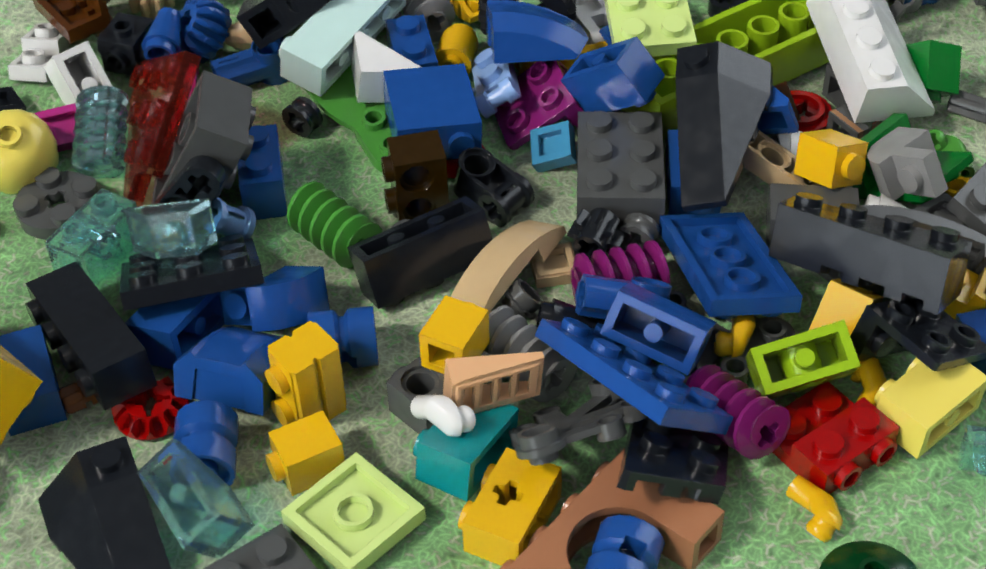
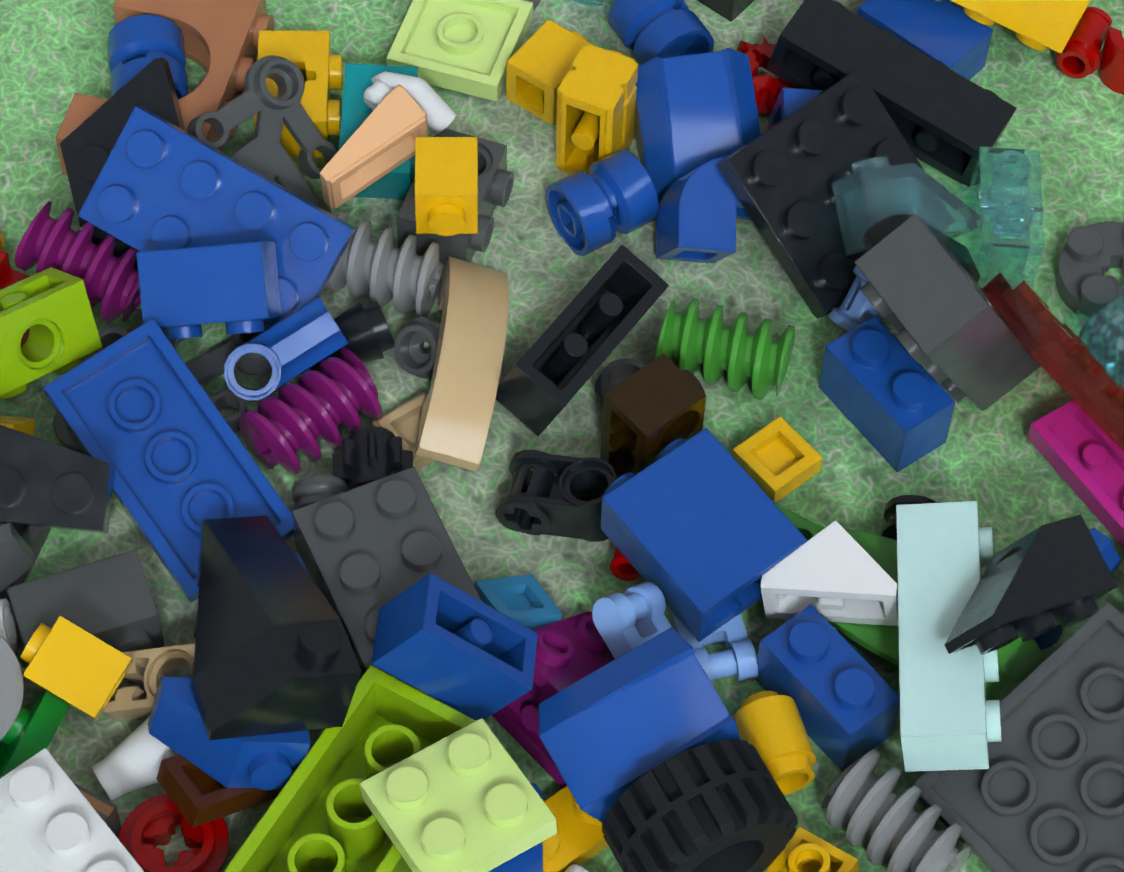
camera: 150 degrees right, 10 degrees up
none -> yellow plate [732,416,823,503]

